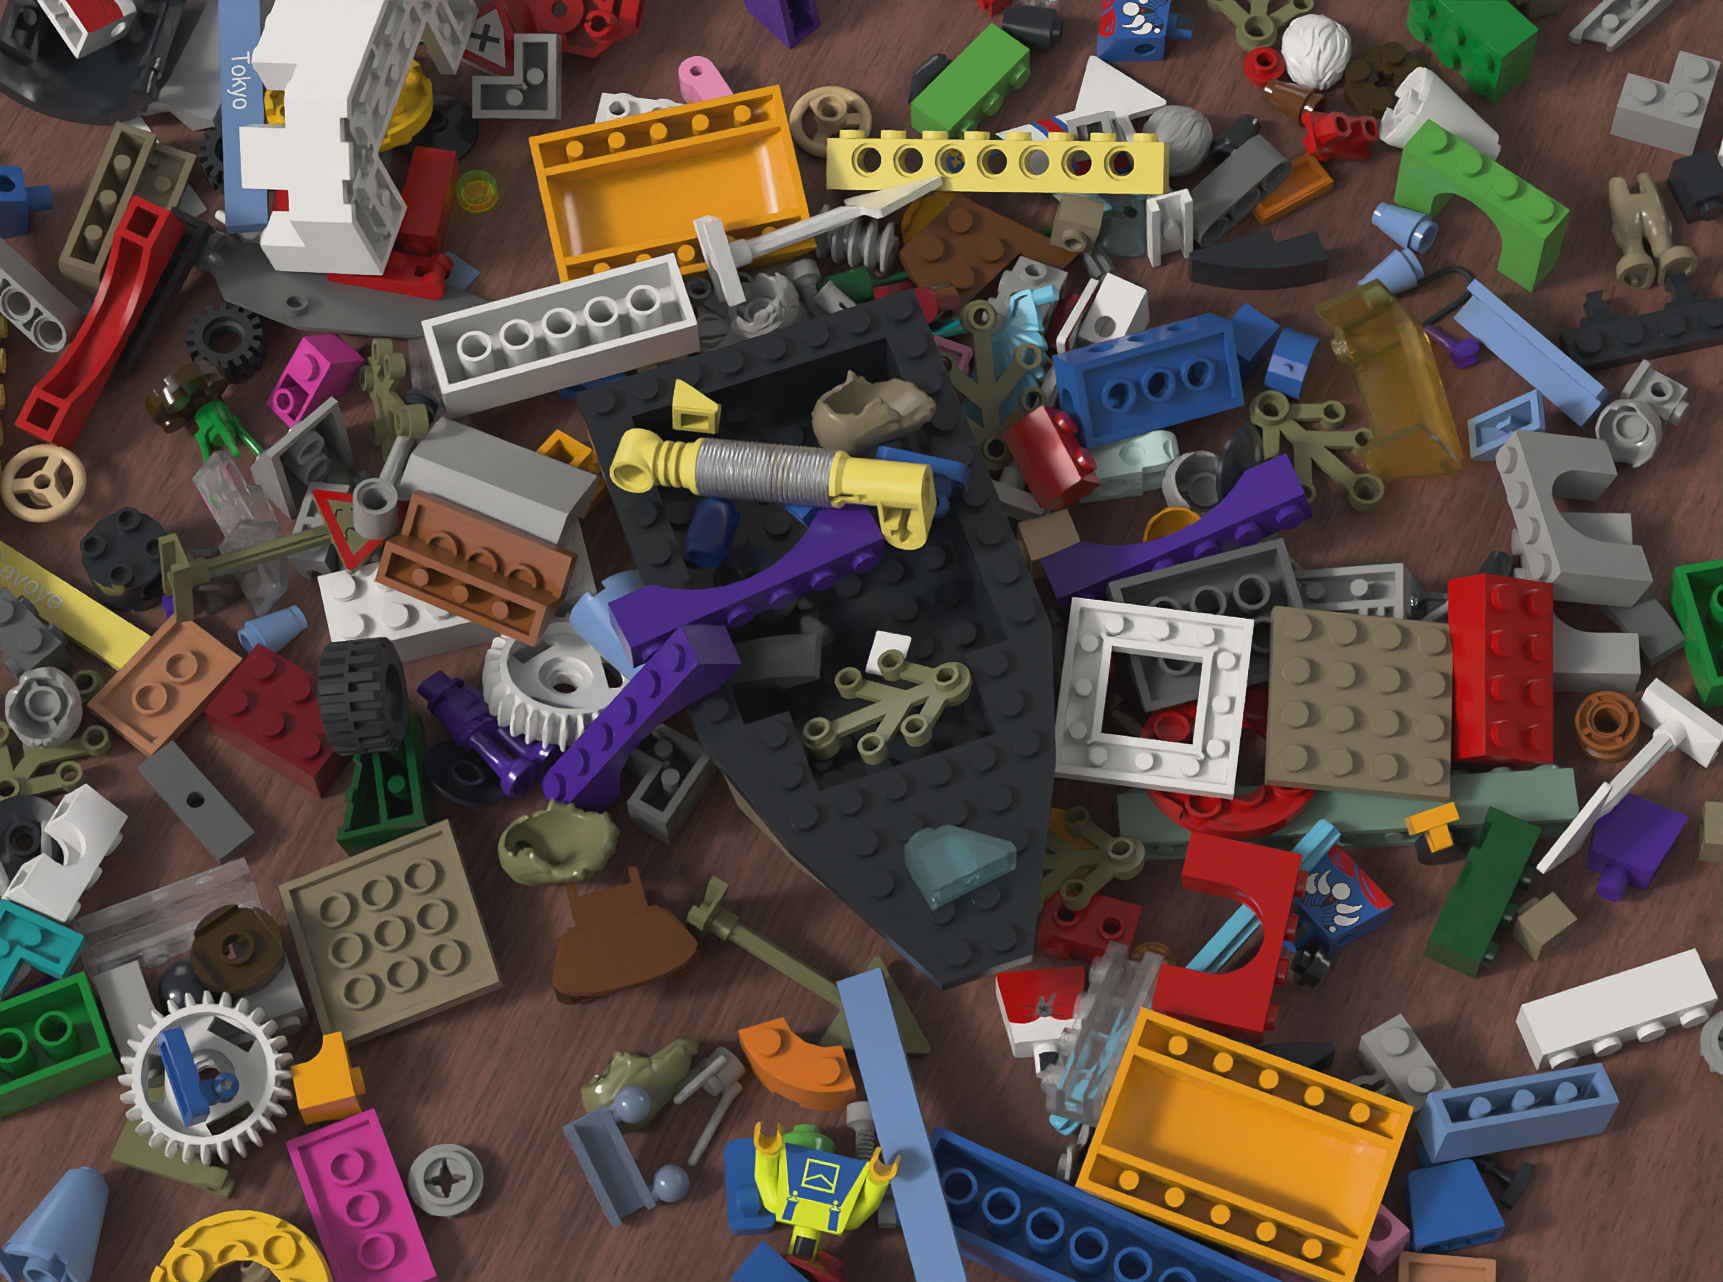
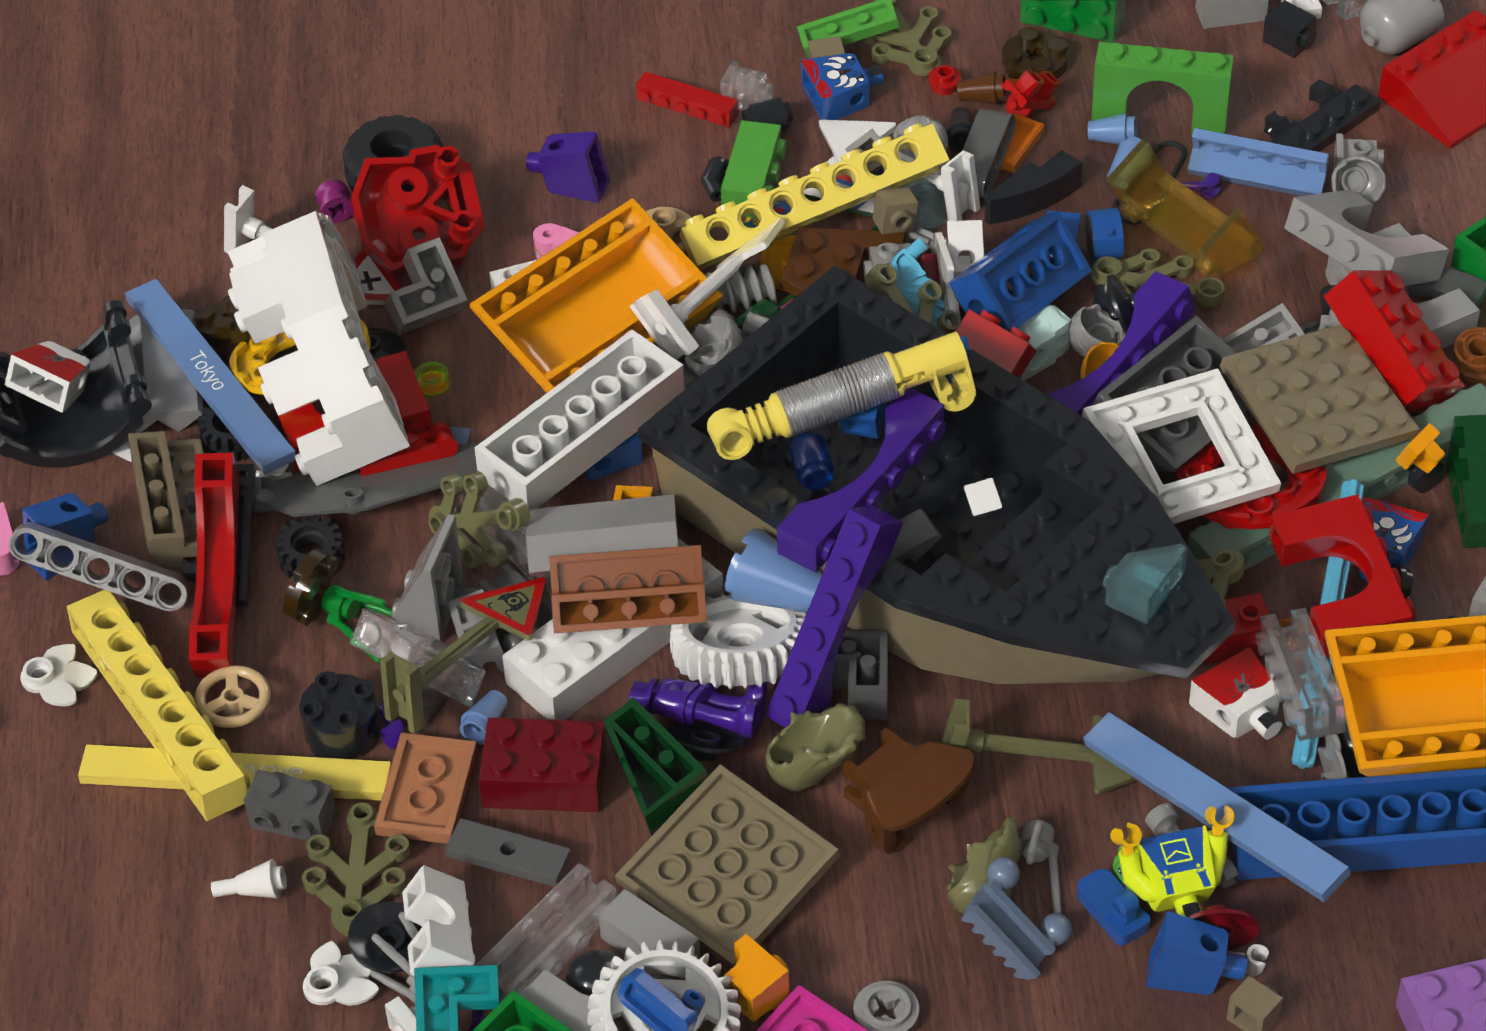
camera: 30 degrees left, 15 degrees down
light grey hair [5,667,83,749] -> none
dark brown plate [190,904,286,1000] -> none
dark pink slope [266,333,364,428] -> none
black tyre [317,637,408,756] -> none
light grey piece [353,389,439,540] -> none
light yellow slope [672,379,721,434] -> none
orange brick [738,1017,857,1111] -> none
olive plant [801,649,972,765] -> none
dark tan piece [811,370,936,458] -> none
white hair [1281,14,1352,91] -> none
white cone [1379,67,1501,161] -> none
medium blue slope [1467,389,1546,461] -> none
dark tan piece [1609,172,1698,290] -> none

